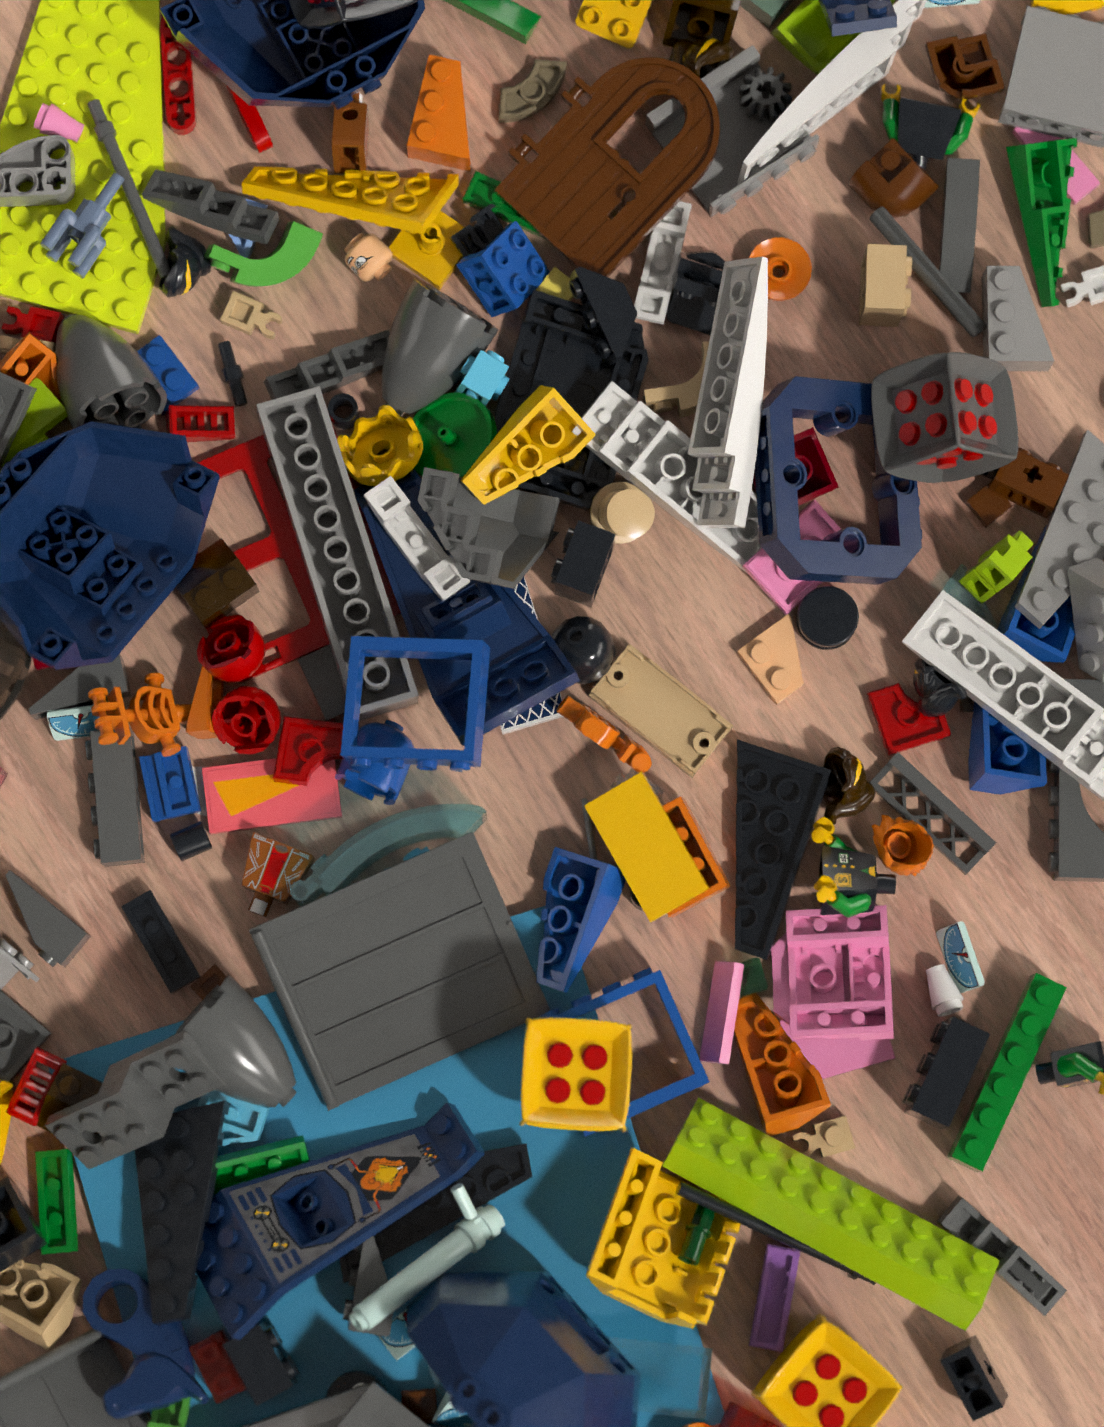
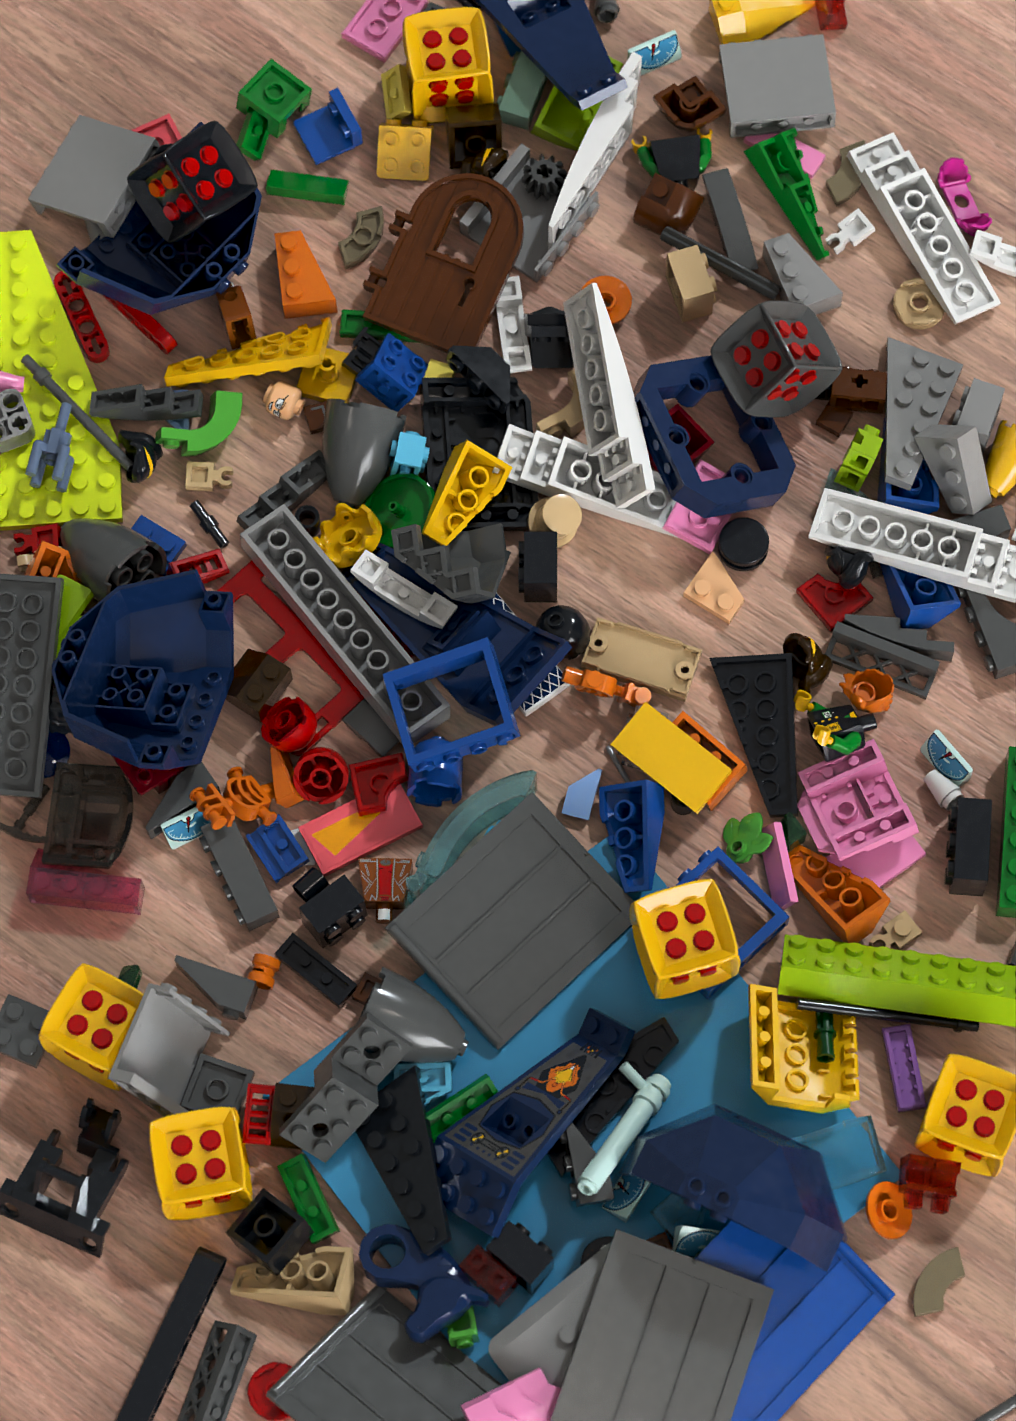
camera: 15 degrees left, 10 degrees down
none -> orange wheel [247,953,281,990]
none -> black brick [299,875,368,949]
none -> reddish brown tile [303,401,327,435]
none -> light blue slope [562,768,603,820]
none -> bright green plate [723,812,773,864]
none -> dark grey slope [843,614,954,662]

